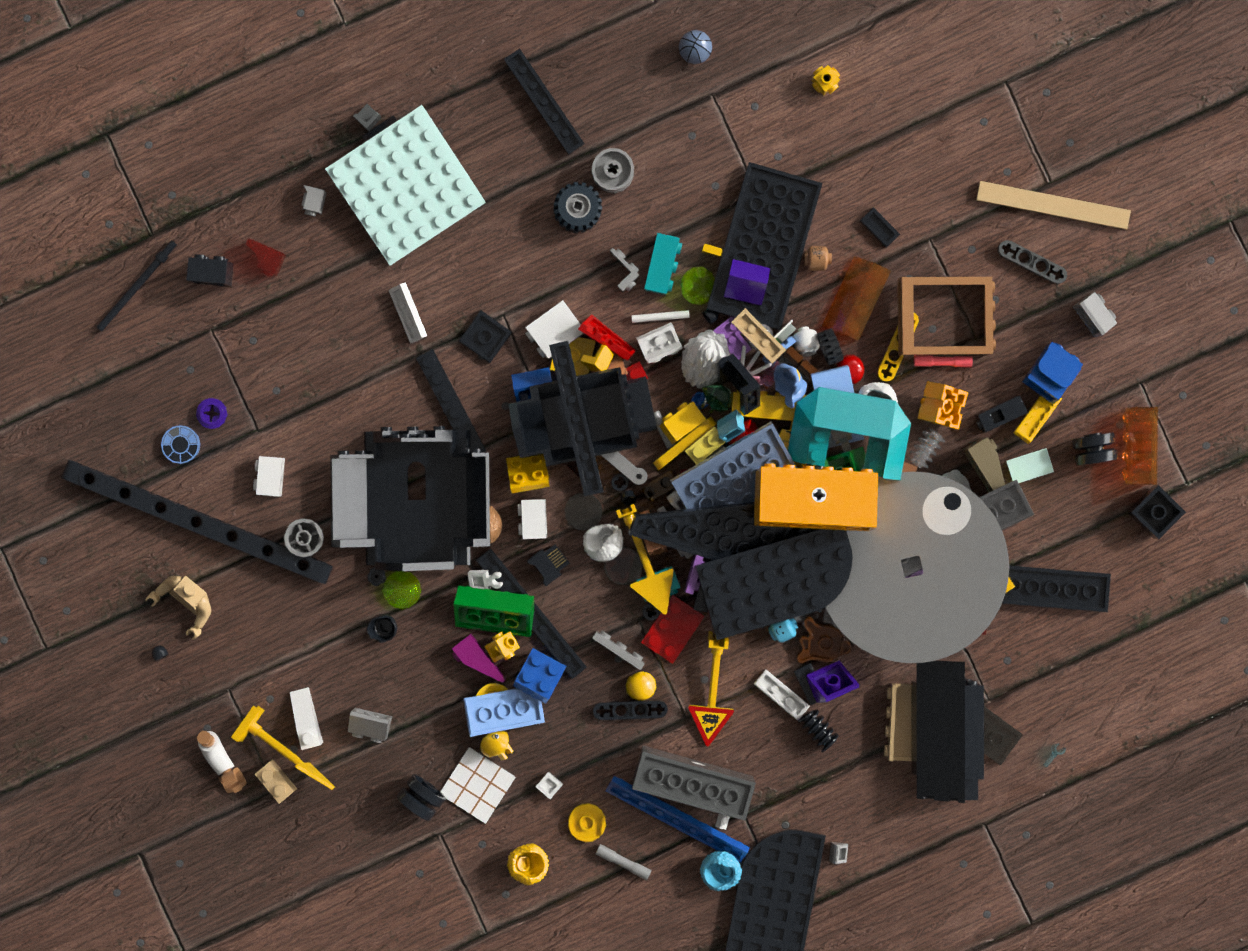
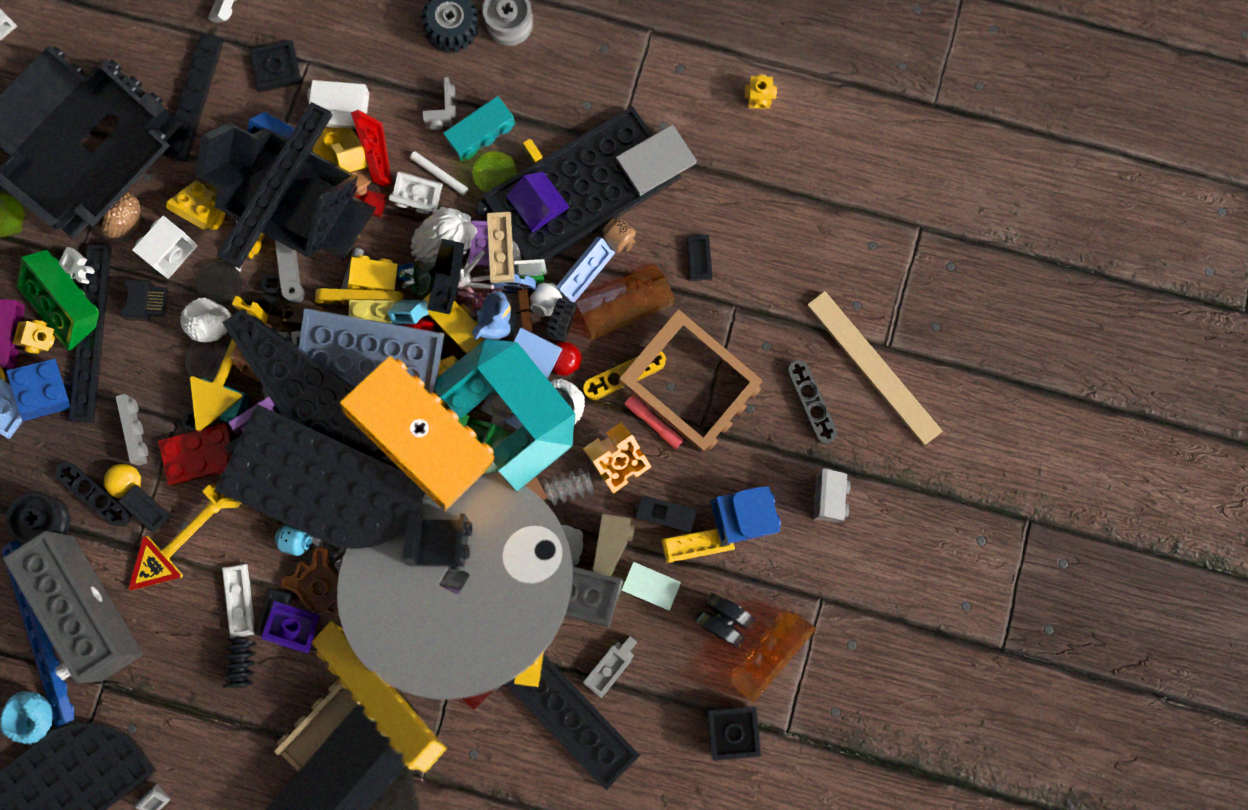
camera: 45 degrees right, 10 degrees down
none -> black wheel [5,493,71,544]
none -> black tile [118,484,171,533]
none -> yellow brick [312,621,446,772]
none -> black panel [402,513,473,567]
none -> light blue plate [555,237,615,302]
none -> light grey hinge [583,636,637,698]
none -> light grey tile [616,125,697,196]

